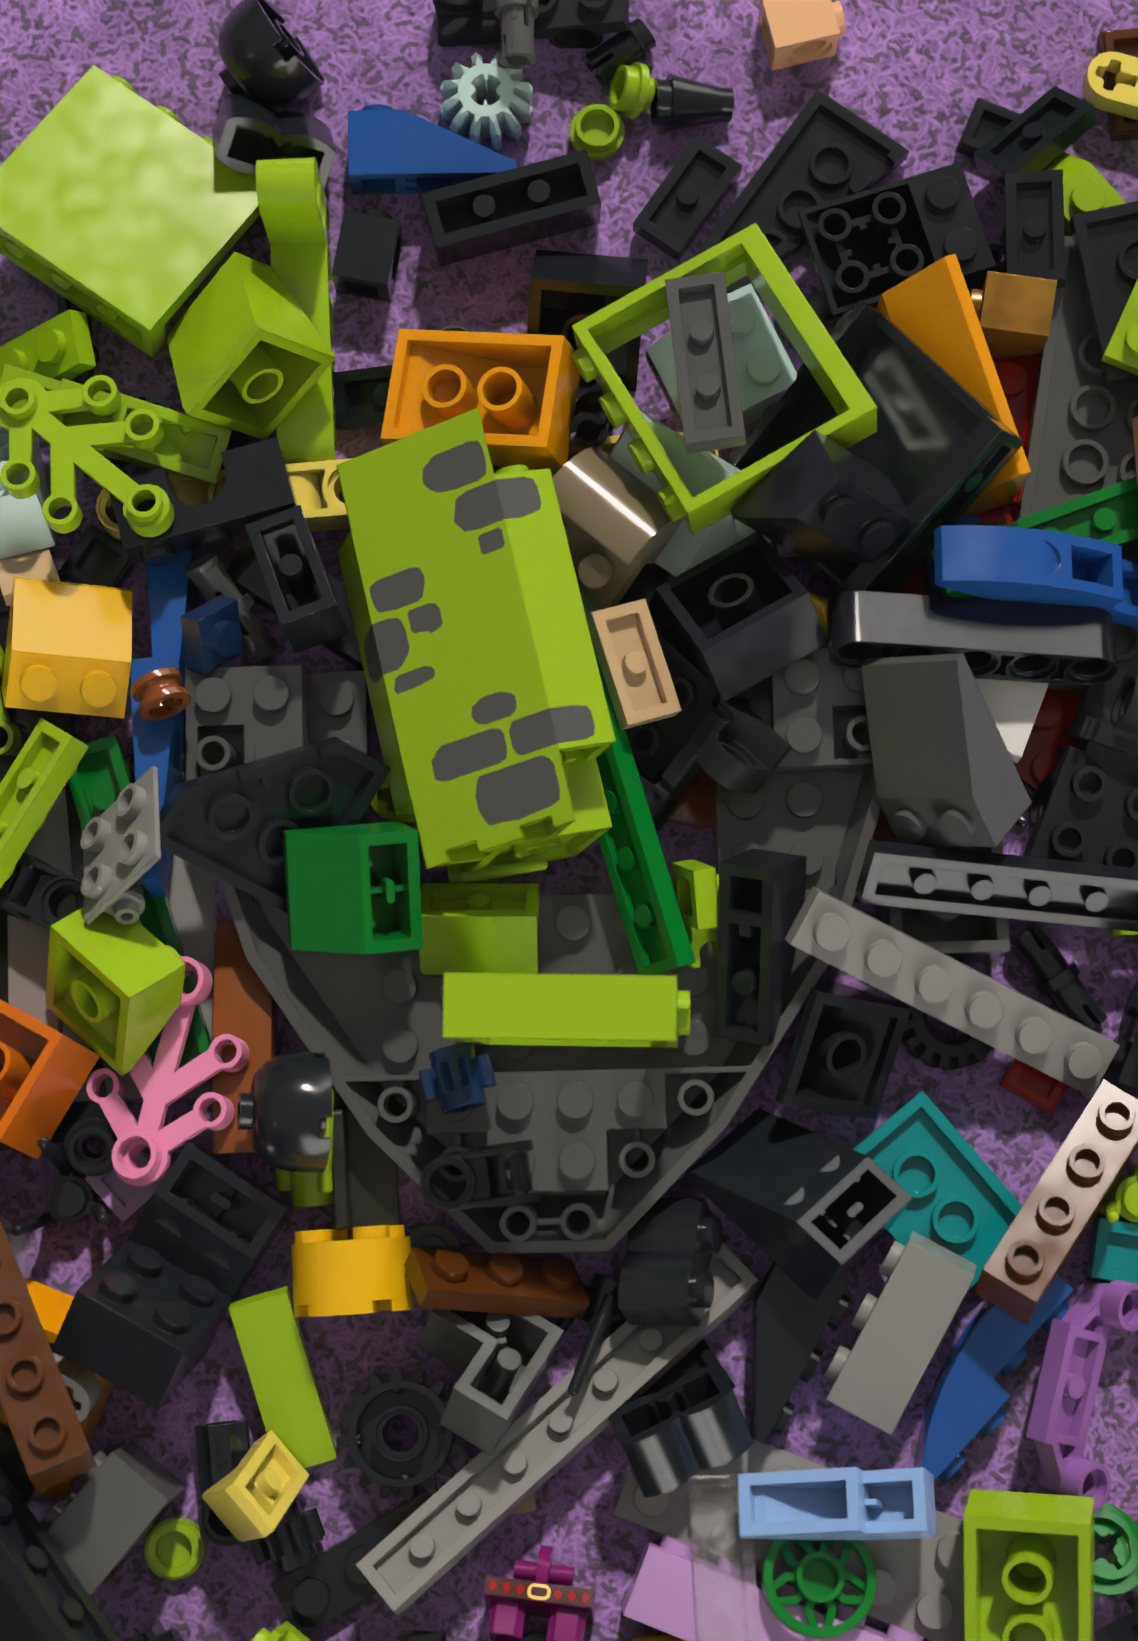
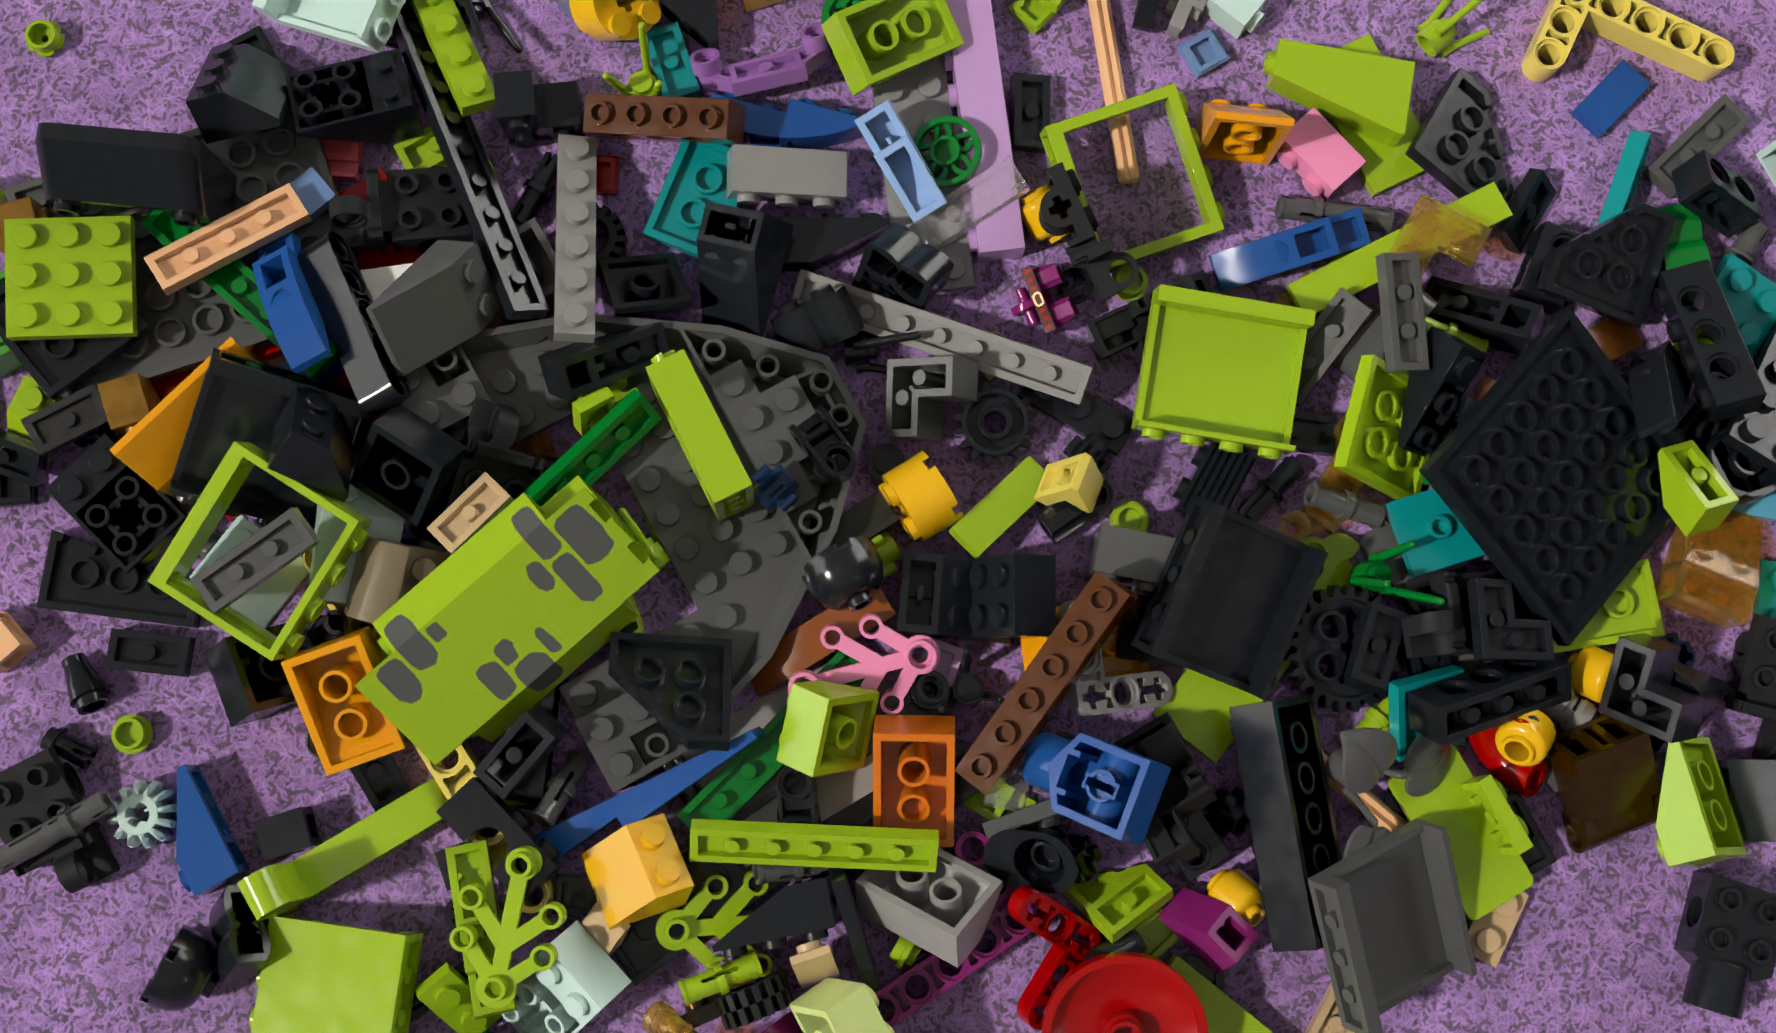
camera: 125 degrees left, 0 degrees up
light grey hinge [80,766,161,924] -> none
dark orange bush [130,668,191,721] -> none
lime slope [166,252,336,440] -> none
dark blue plate [180,596,244,675] -> none
green slope [283,821,423,955] -> none
reddish brown plate [404,1247,591,1319] -> none
lime panel [419,883,540,975] -> none
black brick [421,149,601,267] -> none
lime plate [609,62,655,120] -> none

